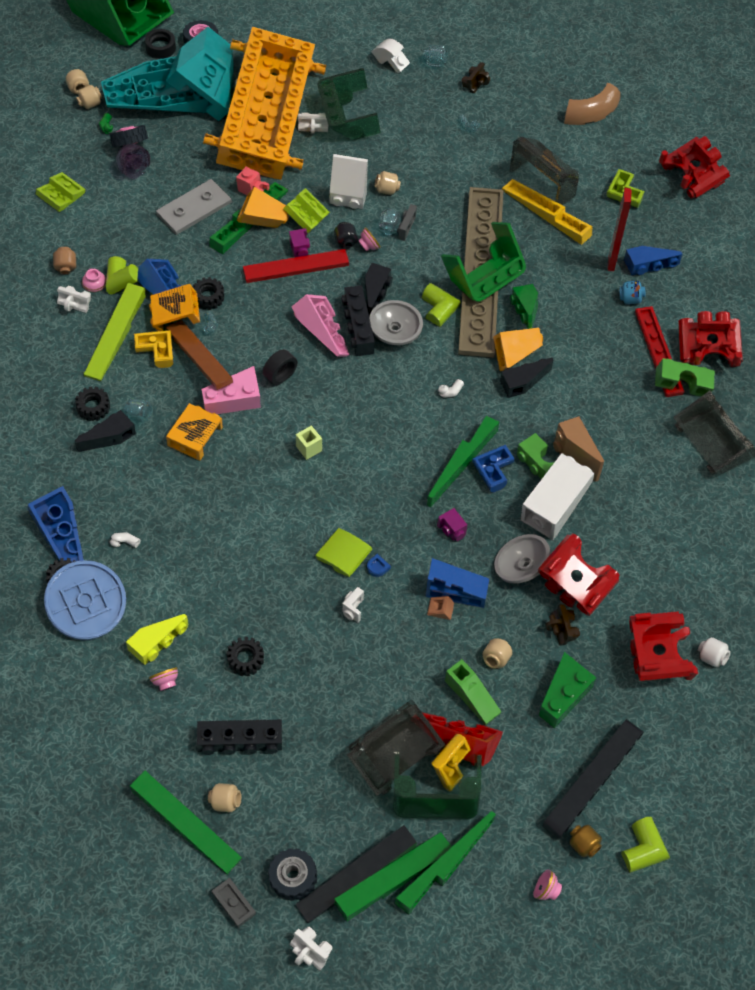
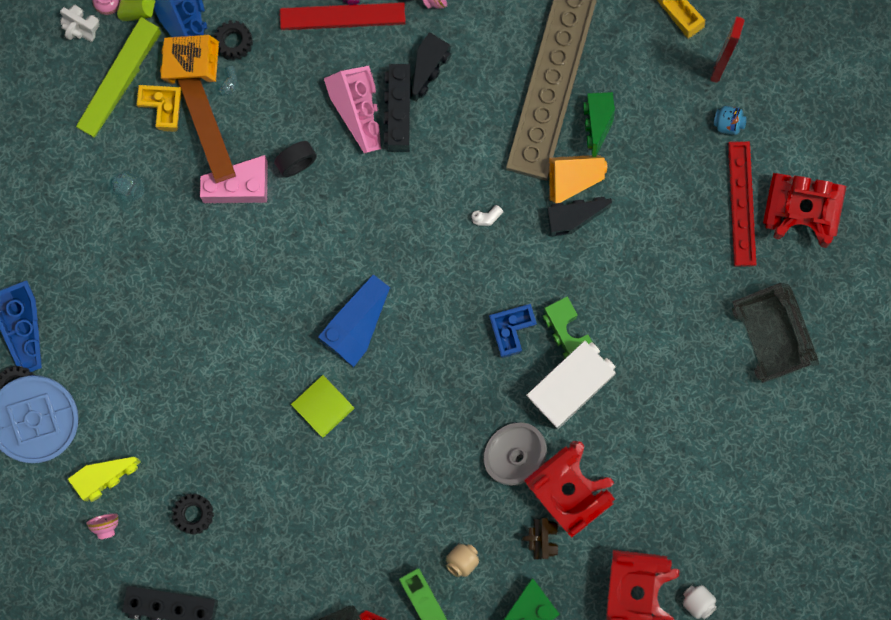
camera: 15 degrees right, 20 degrees up
black tyre [75,386,110,421] -> none
black slope [75,410,136,452] -> none
white arm [110,532,141,548] -> none
light orange panel [166,403,223,461] -> none
yellowish green brick [296,425,322,460] -> none
white bracket [343,587,364,623] -> none
blue tile [367,554,391,577] -> none
light grey dish [369,300,423,345] -> none
lime brick [422,283,461,327] -> none
blue wedge [426,558,489,608] -> none
green slope [427,416,499,507] -> none
nougat slope [427,596,454,620] -> none
magenta brick [437,508,467,541] -> none
green windscreen [441,222,526,302] -> none
medium nougat slope [553,417,604,482] -> none
blue slope [624,246,682,275] -> none
bright green arch [655,358,715,397] -> none
none -> blue wedge [318,275,390,367]

